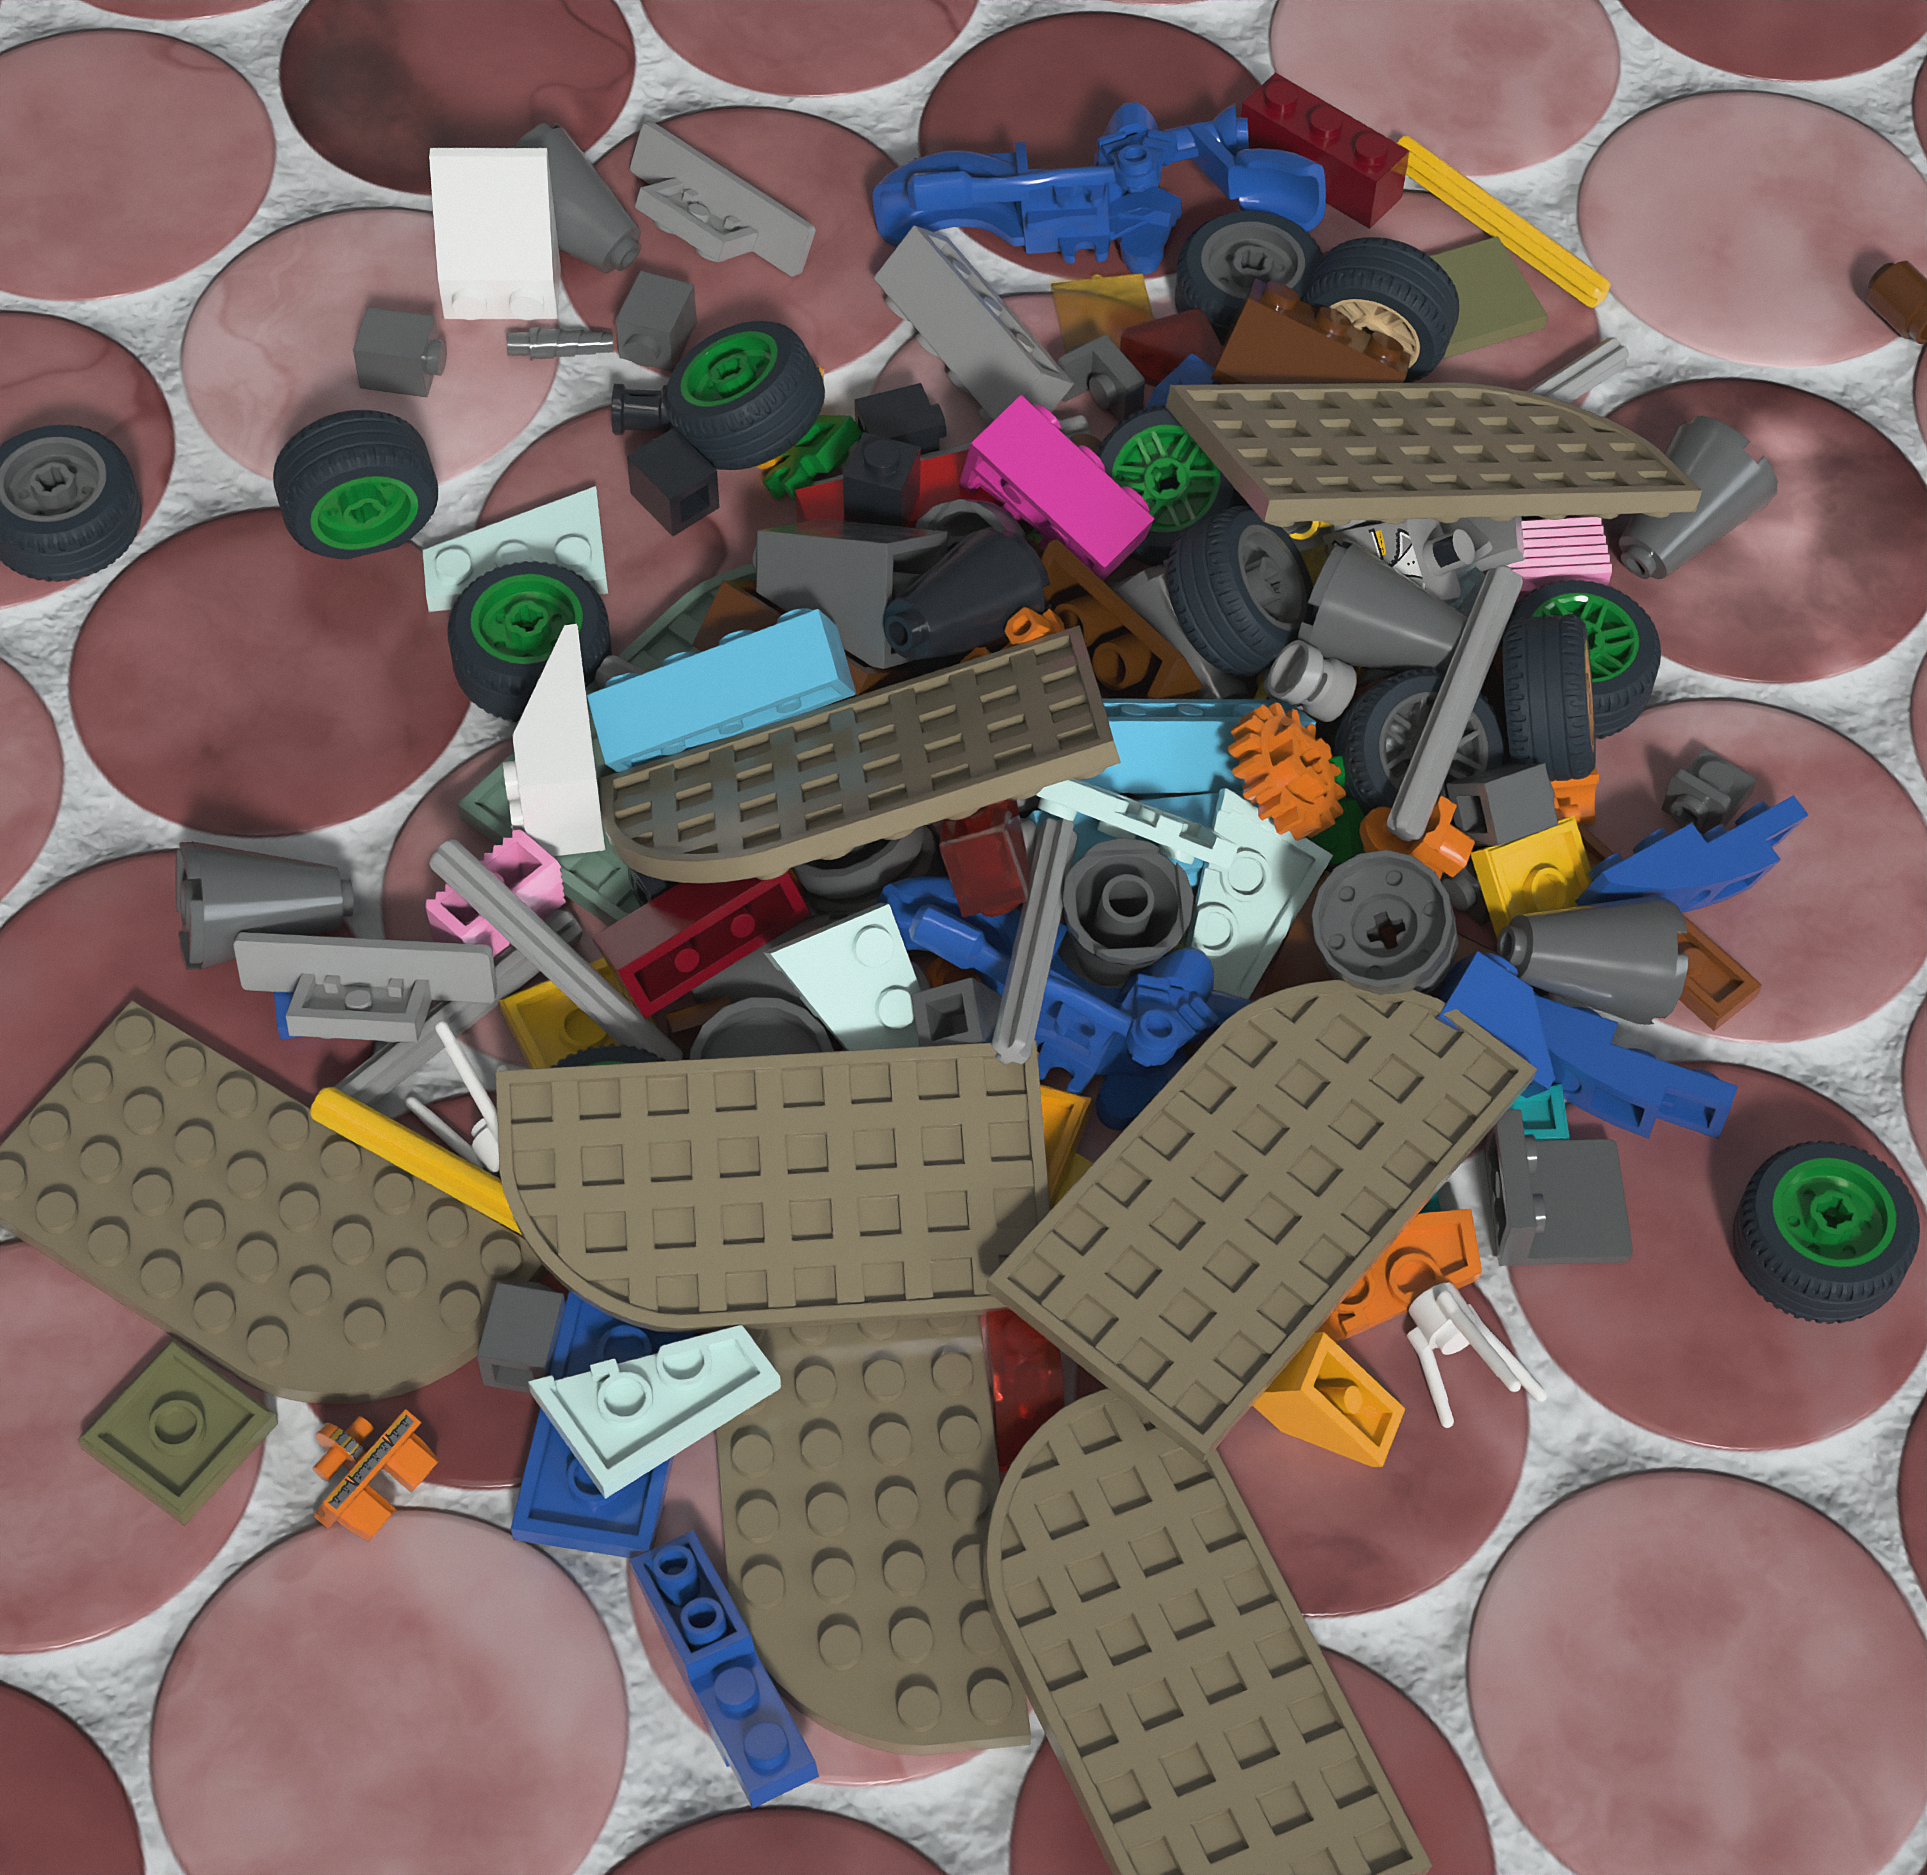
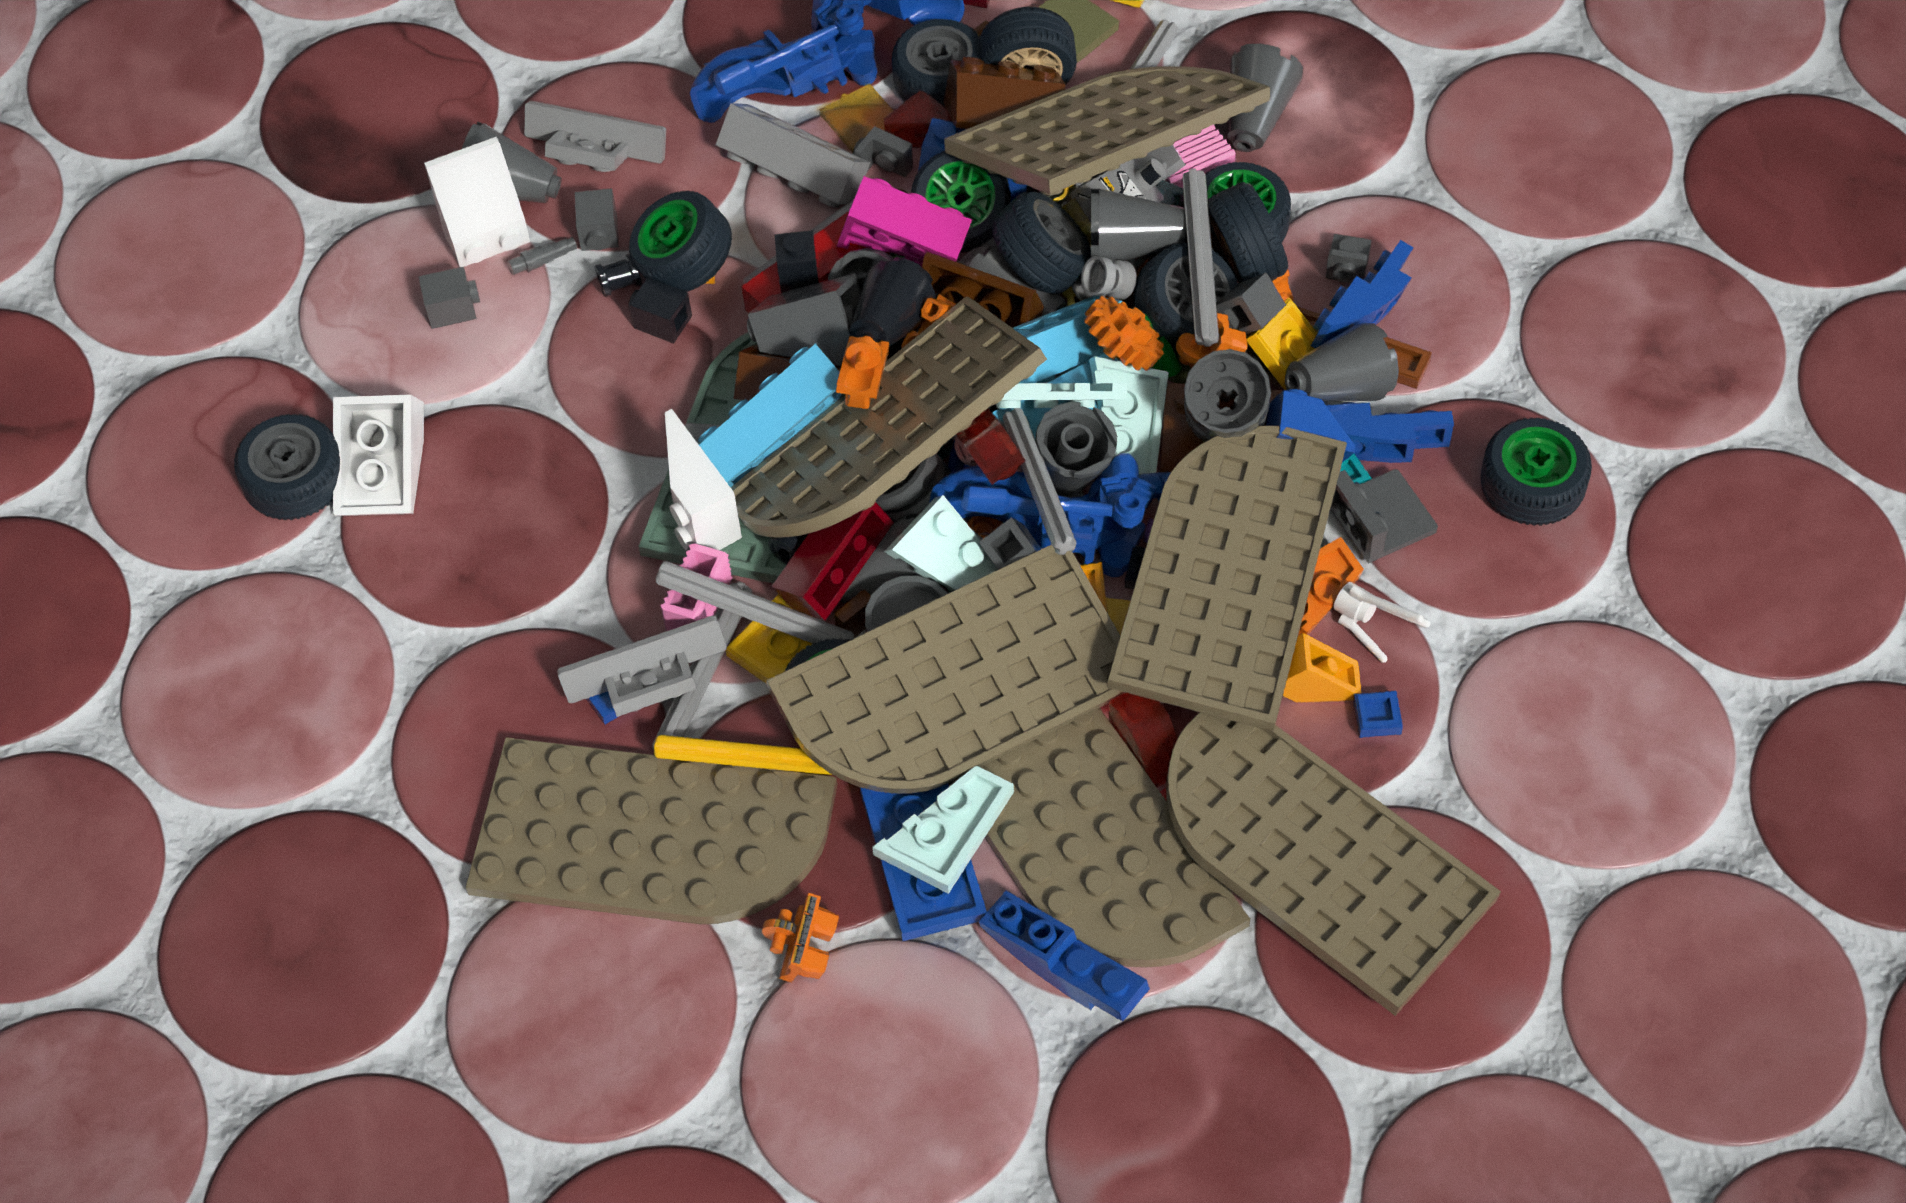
camera: 20 degrees left, 0 degrees up
olive tile [77,1339,278,1526] -> none
dark grey cone [175,841,354,970] -> none
black wheel [273,410,438,560] -> none
white plant [405,1021,509,1179] -> none
light aqua wing [423,486,608,612] -> none
wheel [447,561,612,722] -> none
dark grey brick [477,1282,566,1393] -> none
green plate [762,415,863,501] -> none
black brick [854,383,947,455] -> none
none -> white slope [333,395,424,516]
none -> orange hips [836,336,889,409]
none -> blue tile [1353,691,1403,738]

